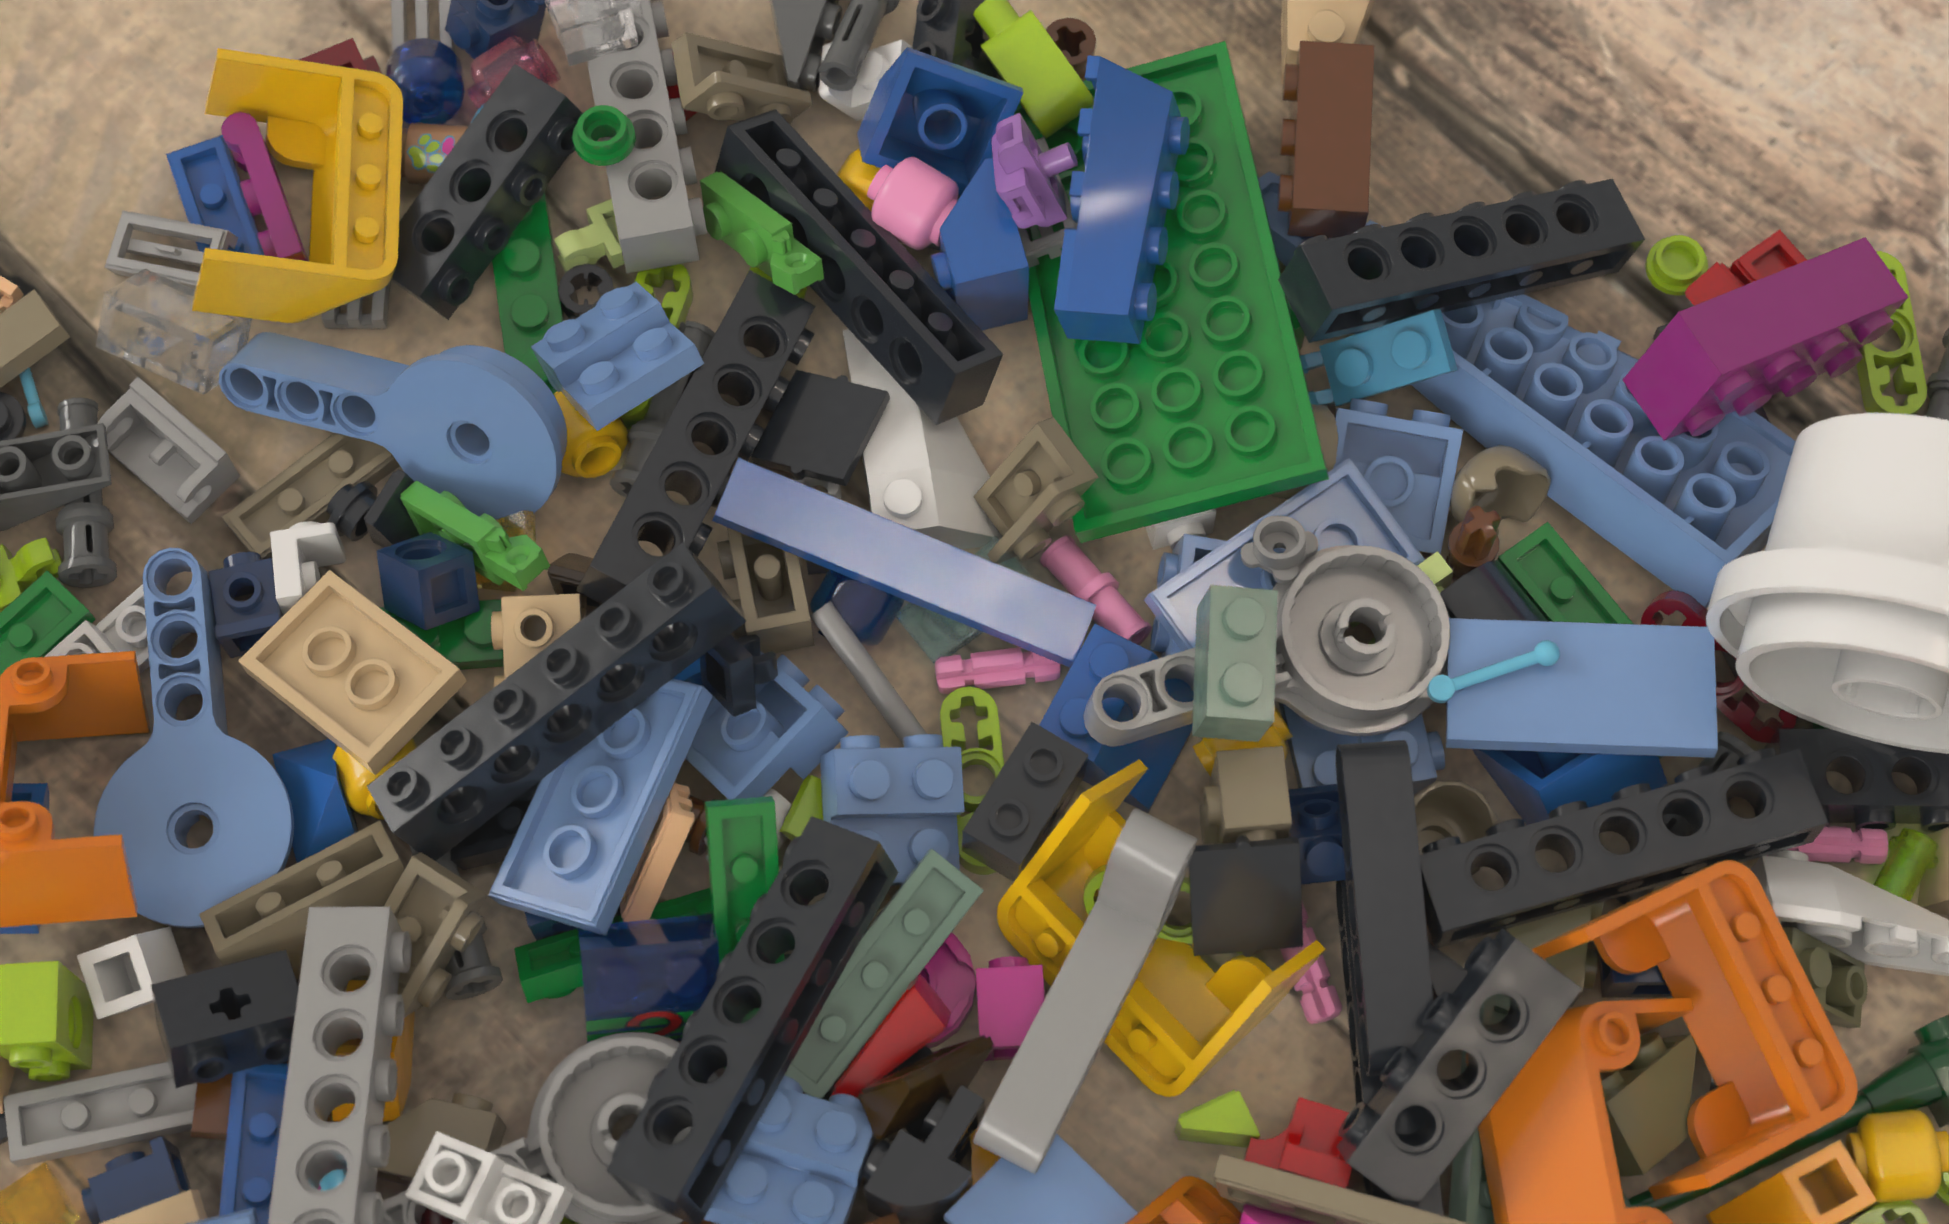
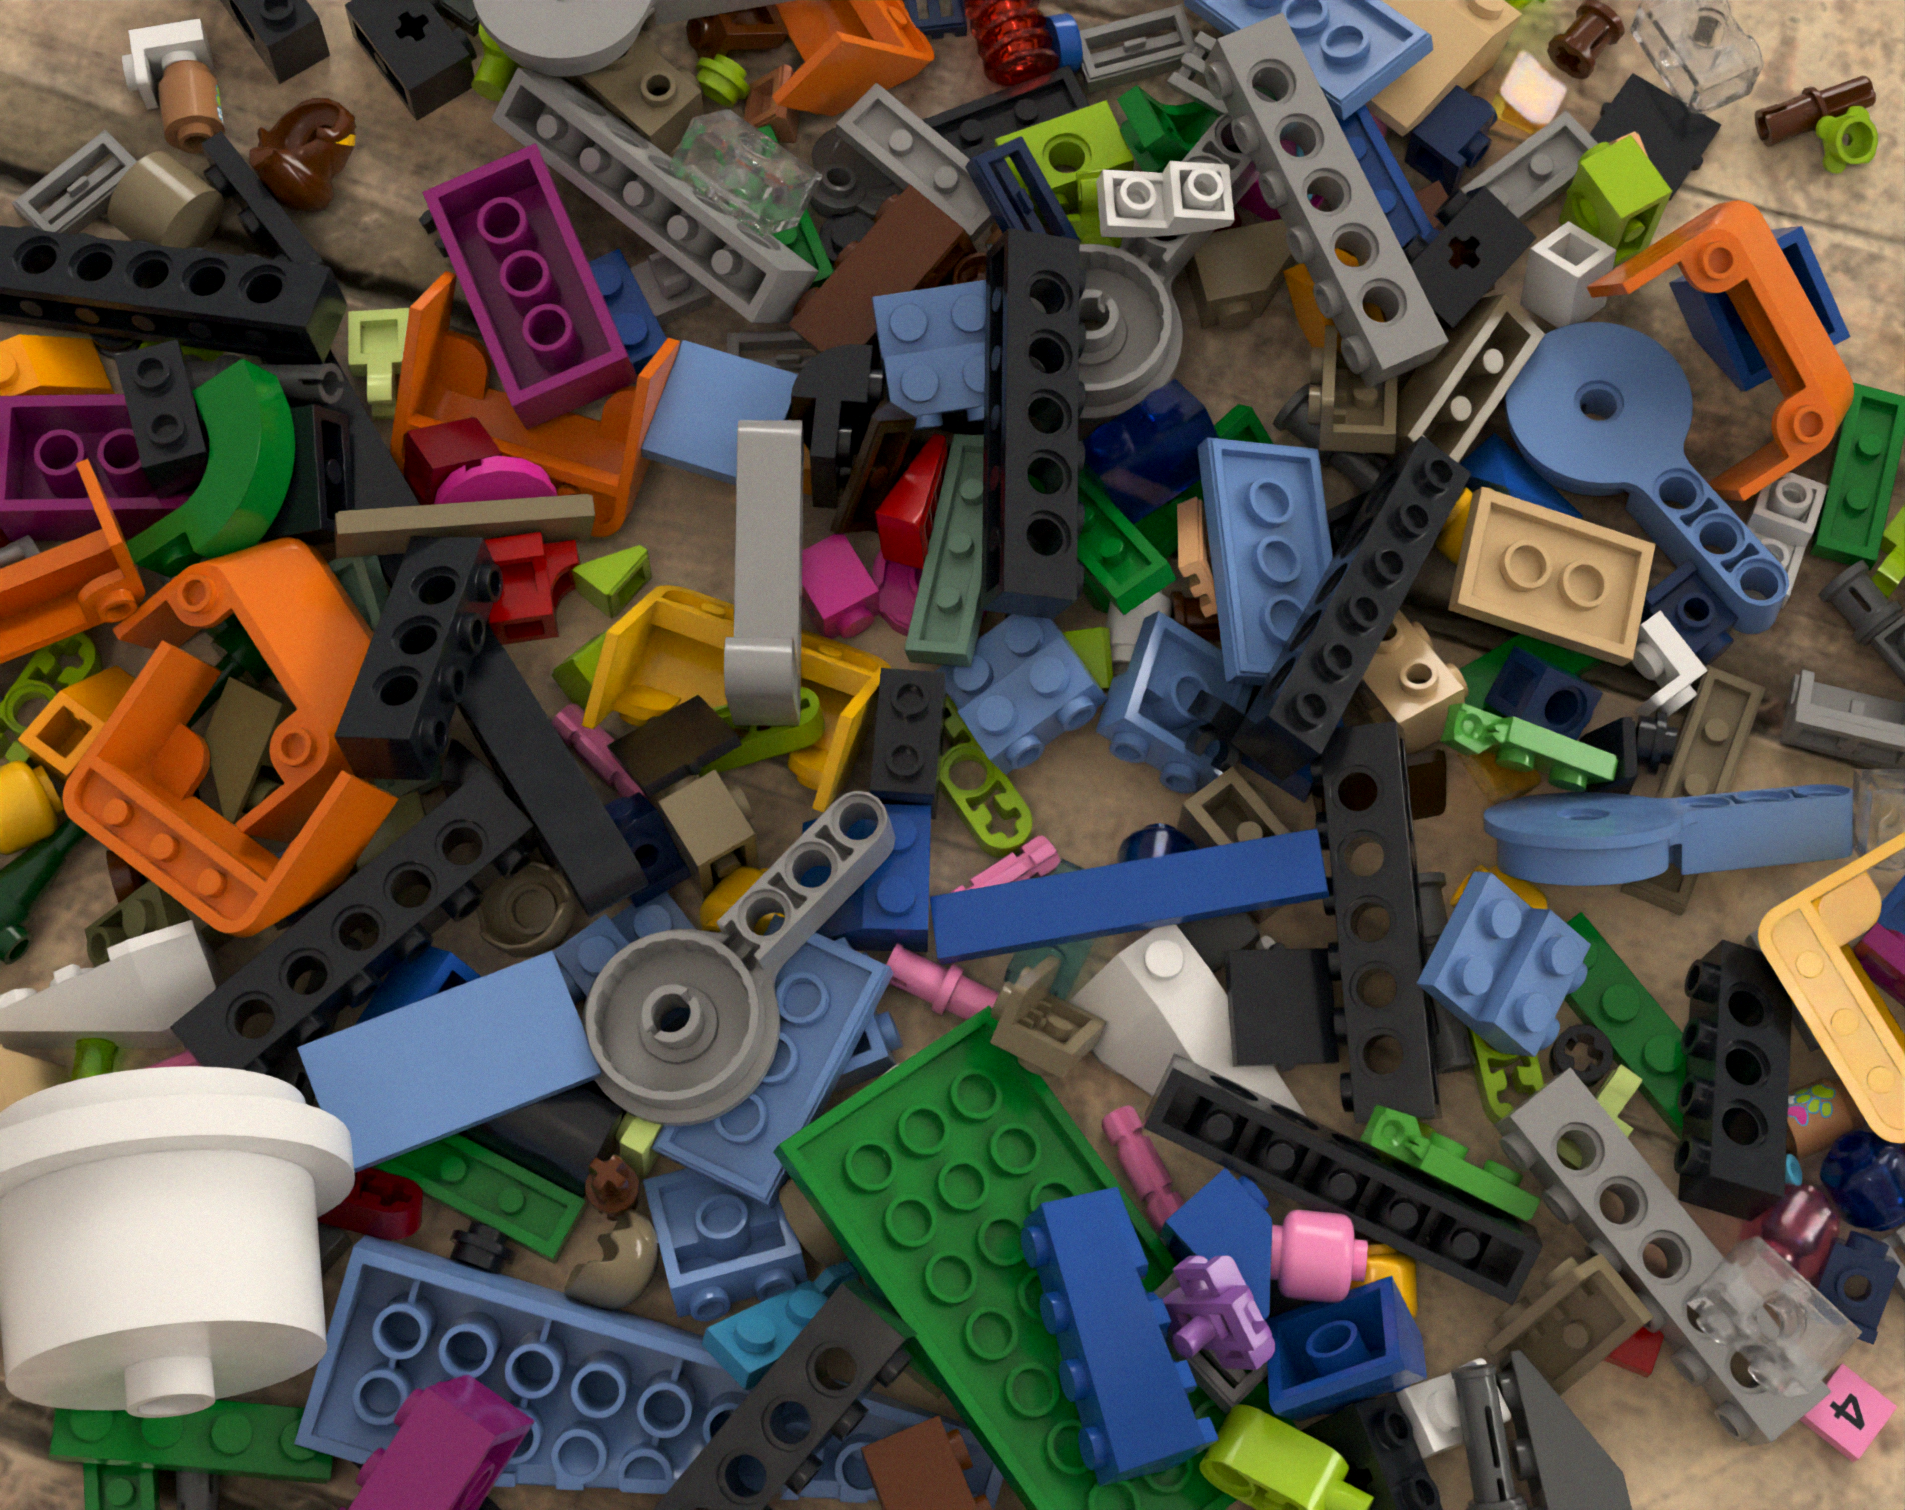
camera: 150 degrees right, 0 degrees up
green plate [573,105,636,166] -> none
light grey bar [810,601,927,744] -> none
sand green brick [1192,585,1278,742] -> none
light grey plate [1241,515,1318,584] -> none
medium azure hinge [1427,640,1560,703] -> none
none -> black plate [450,1222,516,1274]
none -> lime slope [551,628,610,709]
none -> bright pink axle [1102,1105,1185,1232]

